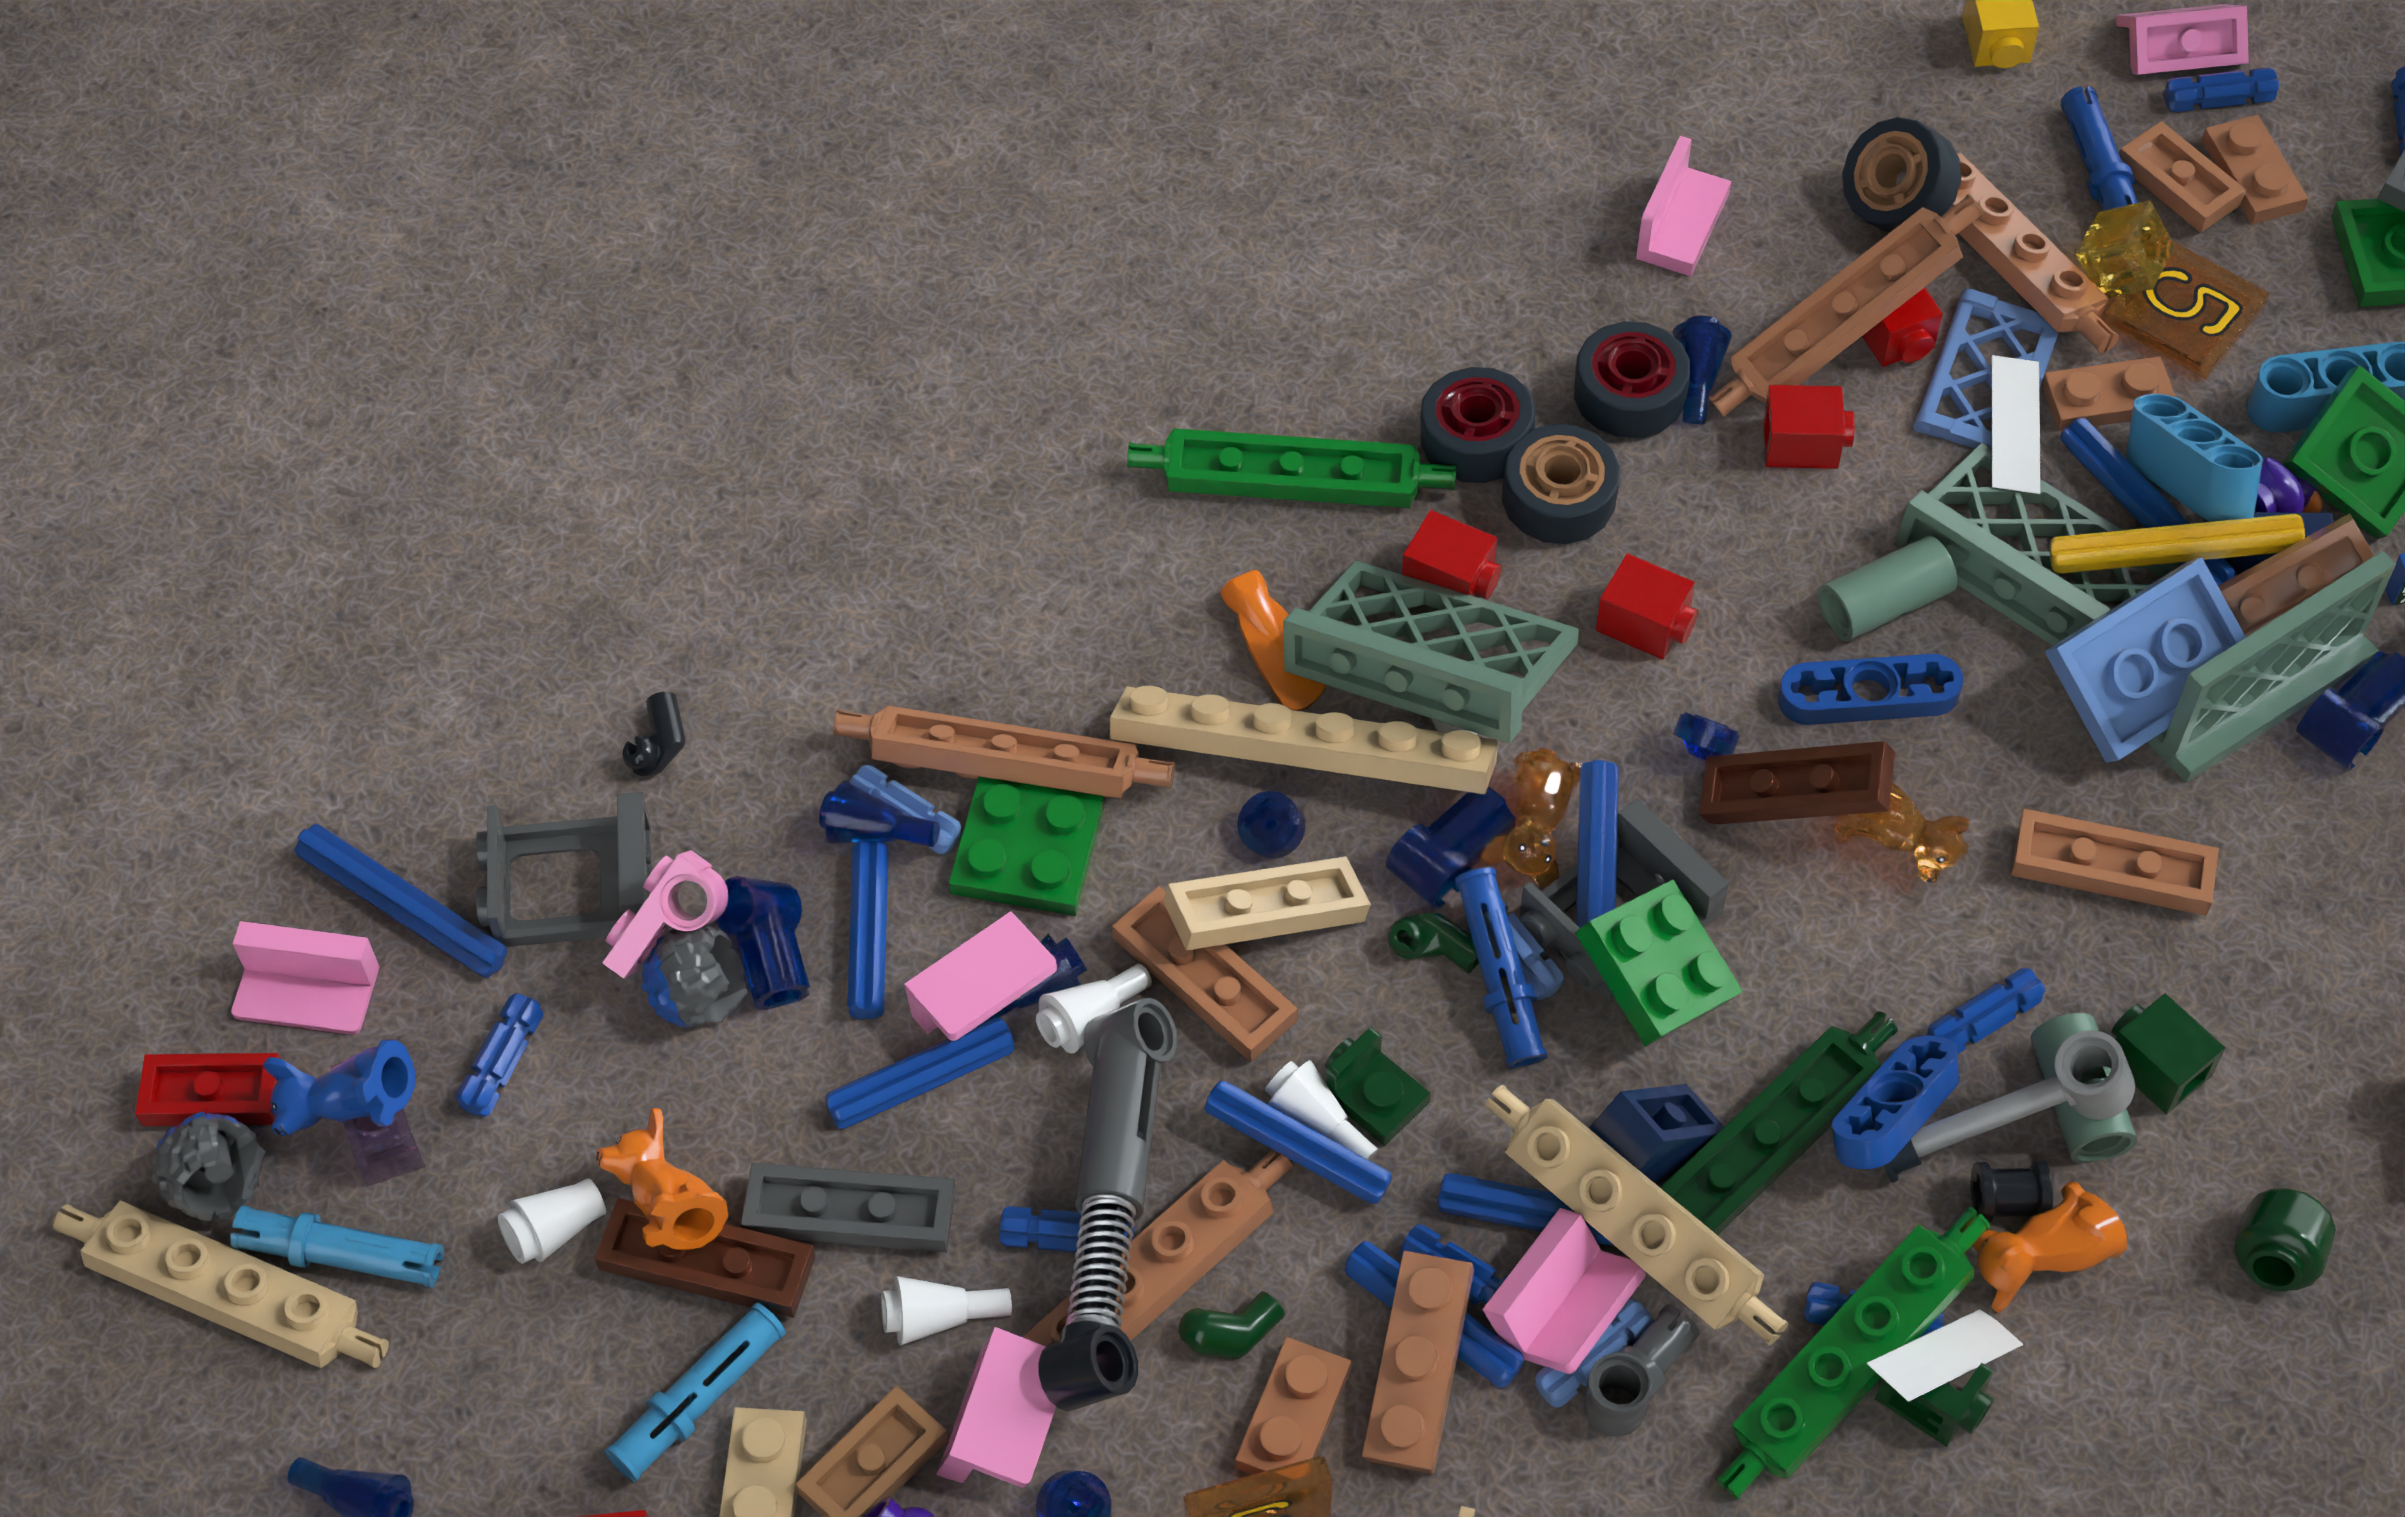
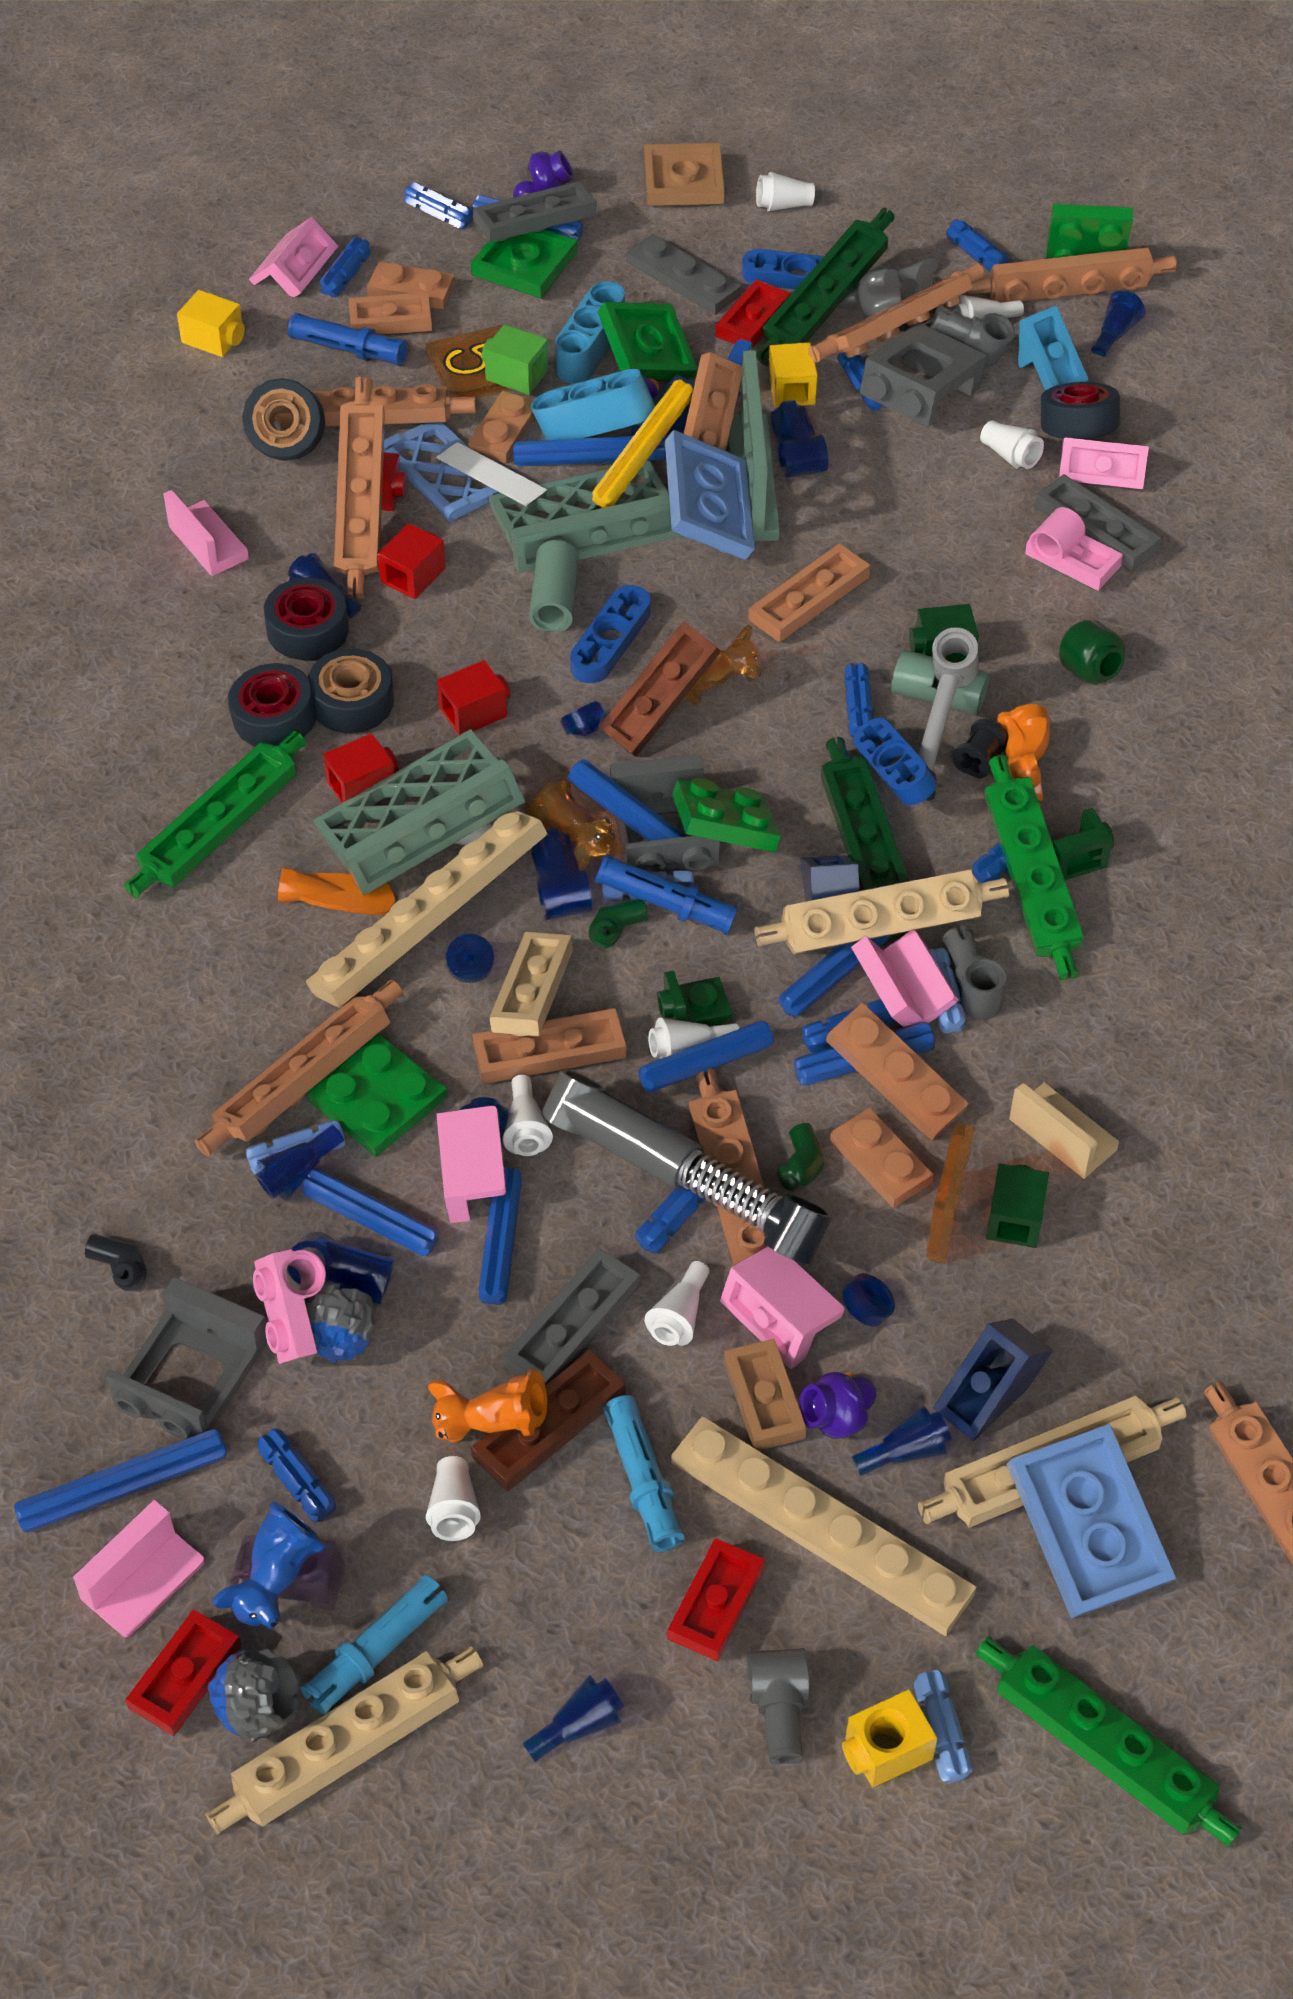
camera: 60 degrees left, 5 degrees down
white sticker [1867,1309,2024,1402] -> none
clear yellow brick [2076,200,2175,299] -> none
none -> bright green brick [482,324,548,395]

